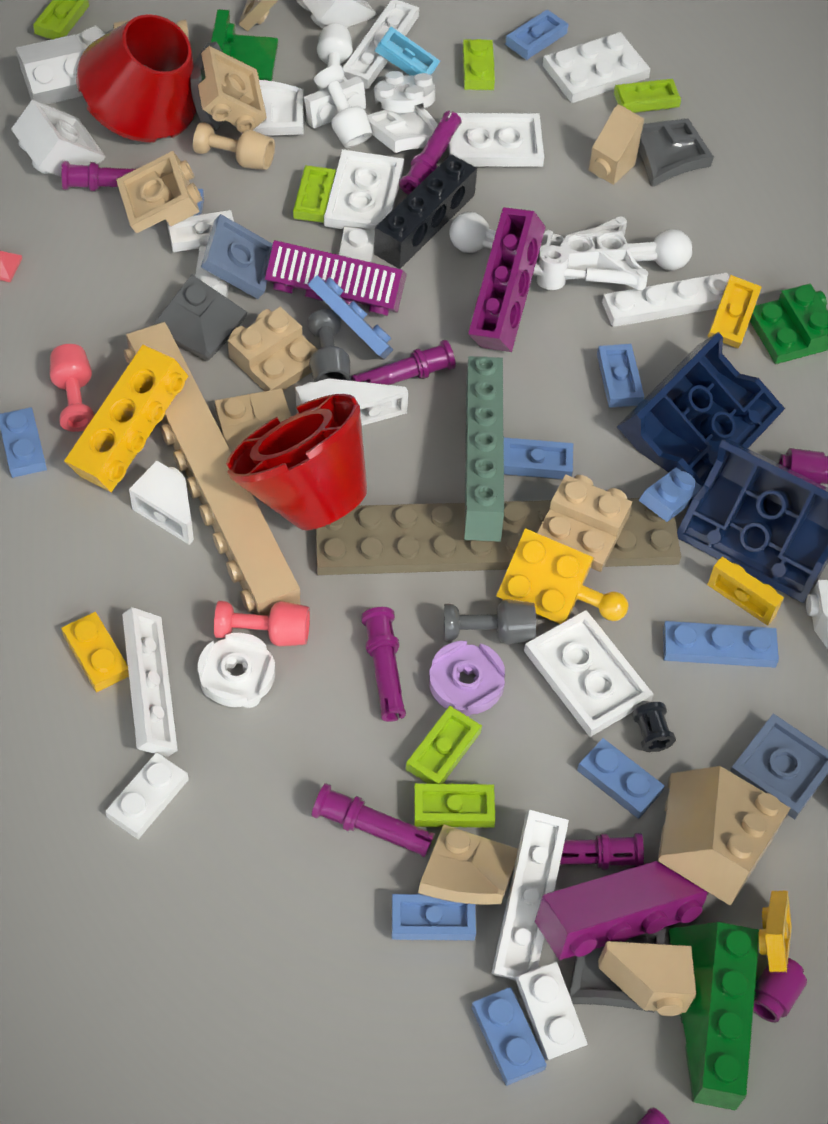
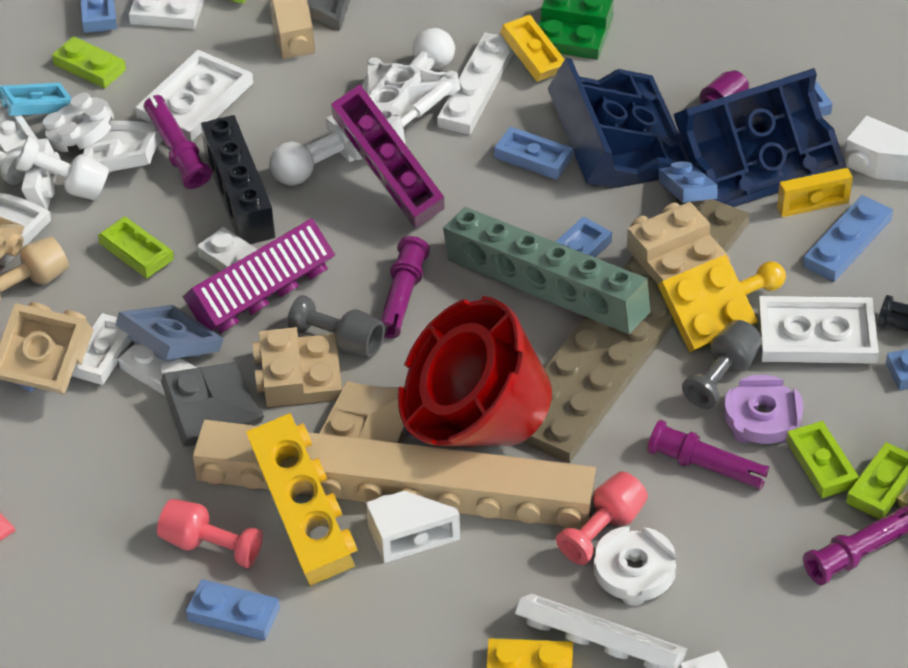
camera: 50 degrees left, 10 degrees down
white slope [295,378,408,426] -> none
medium blue plate [308,275,394,359] -> none
white plate [324,149,404,230] -> none

